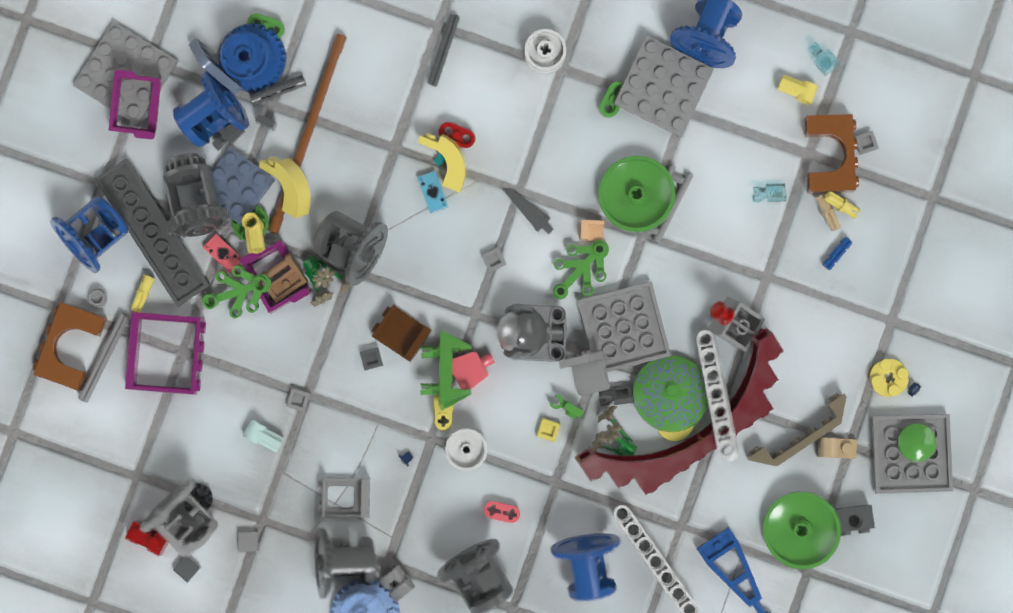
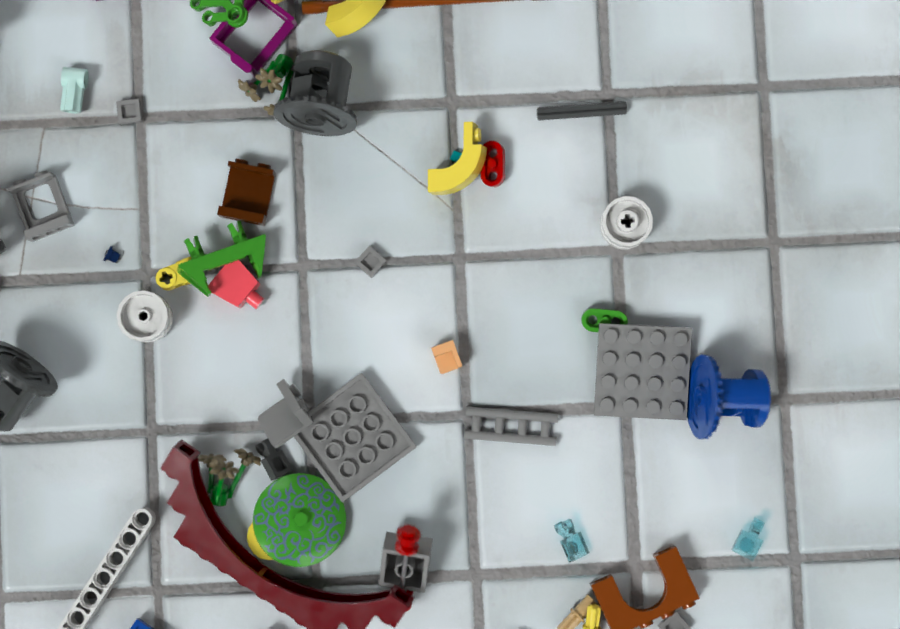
camera: 75 degrees right, 0 degrees up
medium nougat plate [260,253,309,303] -> none
dark grey tile [360,347,383,371] -> none
medium azure tile [417,171,448,214] -> none
coral beam [484,501,520,523] -> none
dark grey piece [497,304,567,362] -> none
dark grey bar [502,188,554,235] -> none
light yellow tile [537,418,561,442] -> none
bright green plate [550,394,584,419] -> none
blue piece [550,533,620,601] -> none
bright green plant [553,240,609,300] -> none
bright green dish [598,156,676,233] -> none
white beam [697,330,739,461] -> none
light yellow piece [777,74,818,105] -> none

